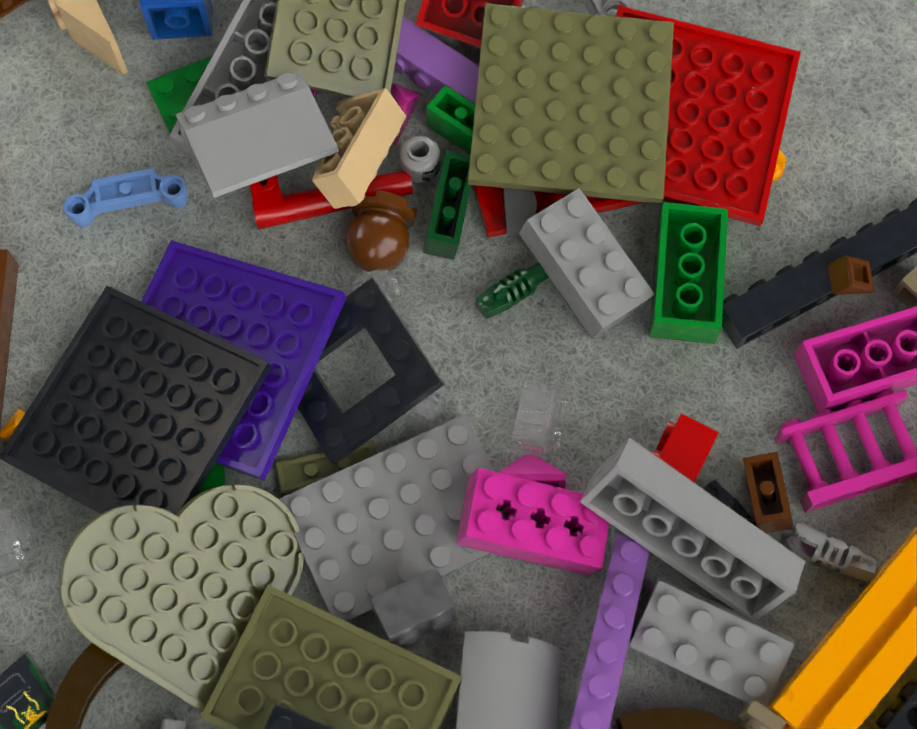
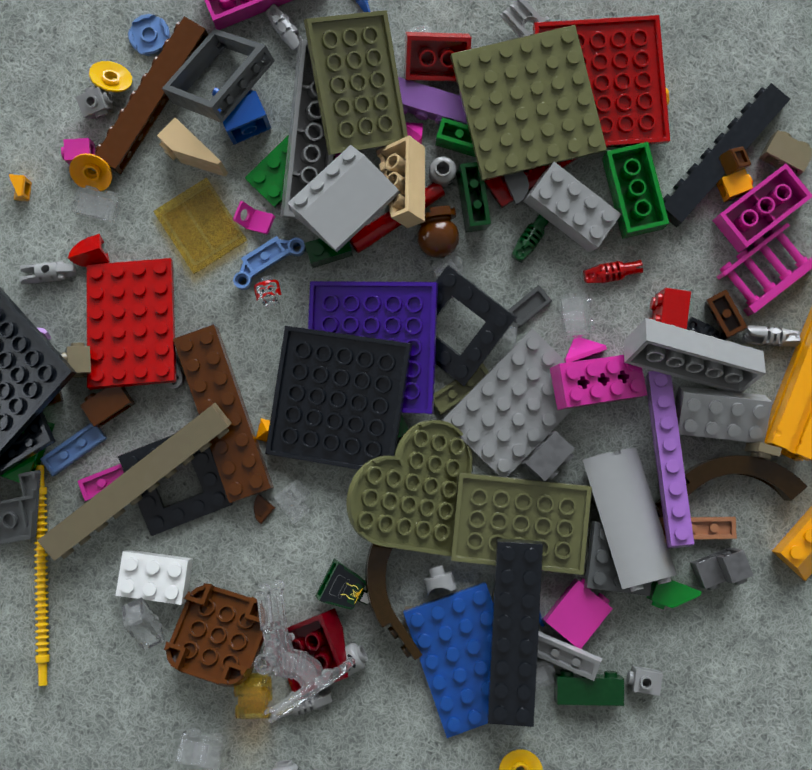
camera: 20 degrees left, 15 degrees up
none -> clear yellow piece [153,177,248,274]
none -> dark pink bracket [233,201,275,235]
none -> clear head [254,276,283,309]
none -> dark green brick [304,238,353,268]
none -> dark grey tile [508,285,552,328]
none -> red hinge [583,260,643,283]
none -> light orange brick [716,169,753,202]

